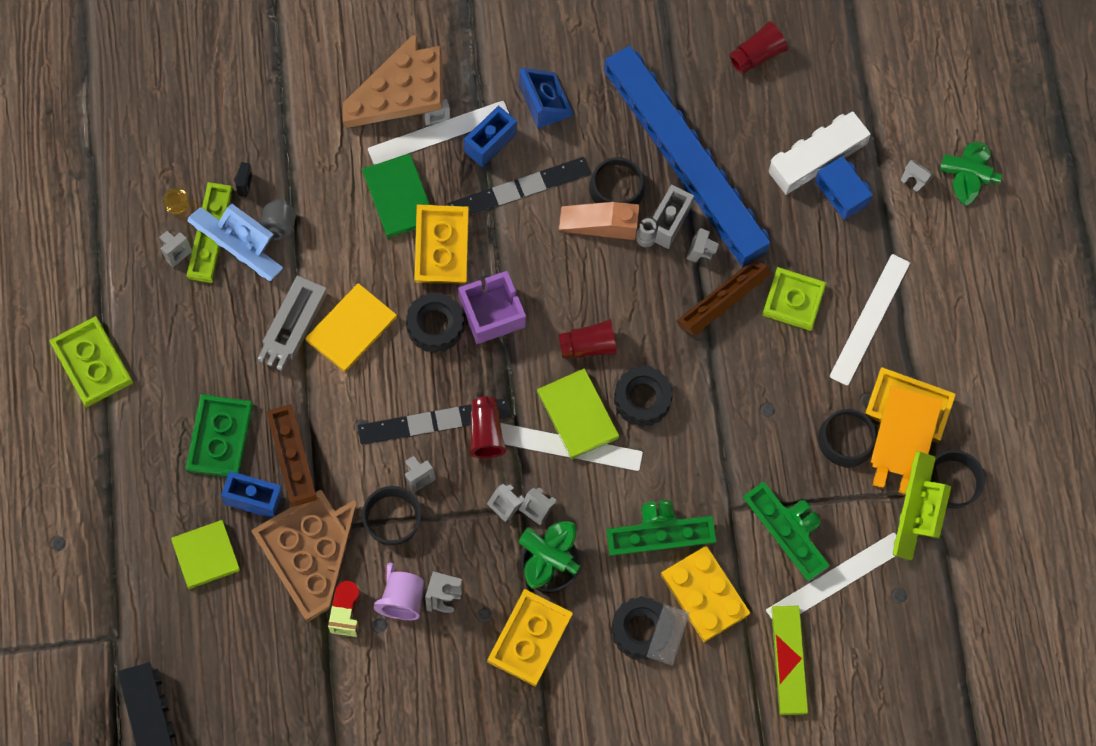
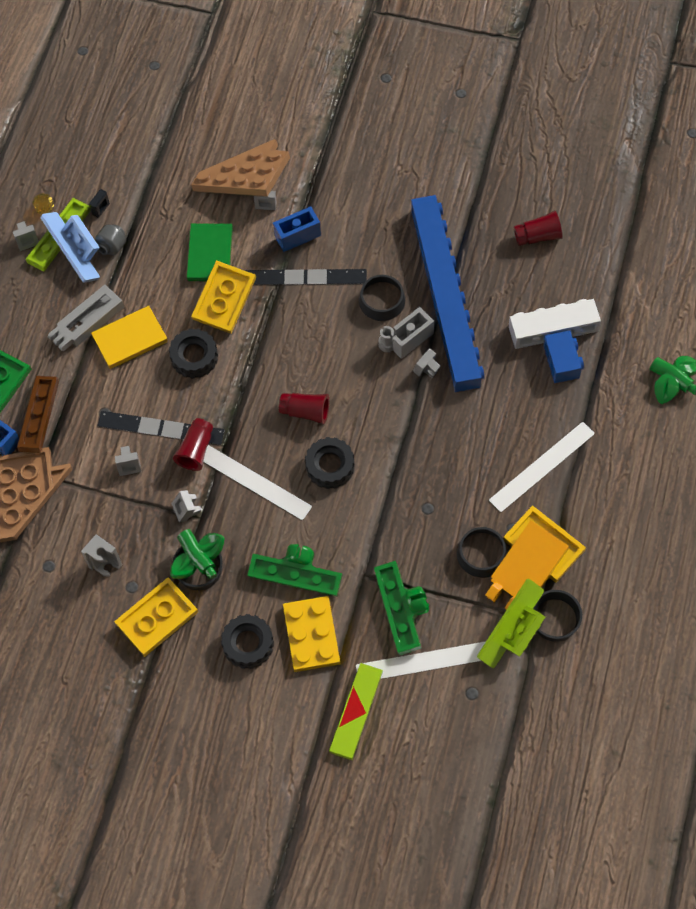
camera: 30 degrees right, 5 degrees down
leg [328,581,360,637] -> none
black tyre [362,486,421,545] -> none
white sticker [368,101,509,165] -> none
lavender hat [374,563,424,620] -> none
medium lavender piece [458,271,526,344] -> none
blue slope [519,68,574,129] -> none
light grey tile [519,487,556,525] -> none
lime tile [537,368,619,460] -> none
nougat slope [559,202,639,240] -> none
clear tile [646,604,690,666] -> none
reddish brown plate [677,260,771,336] -> none
lime tile [762,267,827,331] -> none
light grey tile [901,160,935,192] -> none

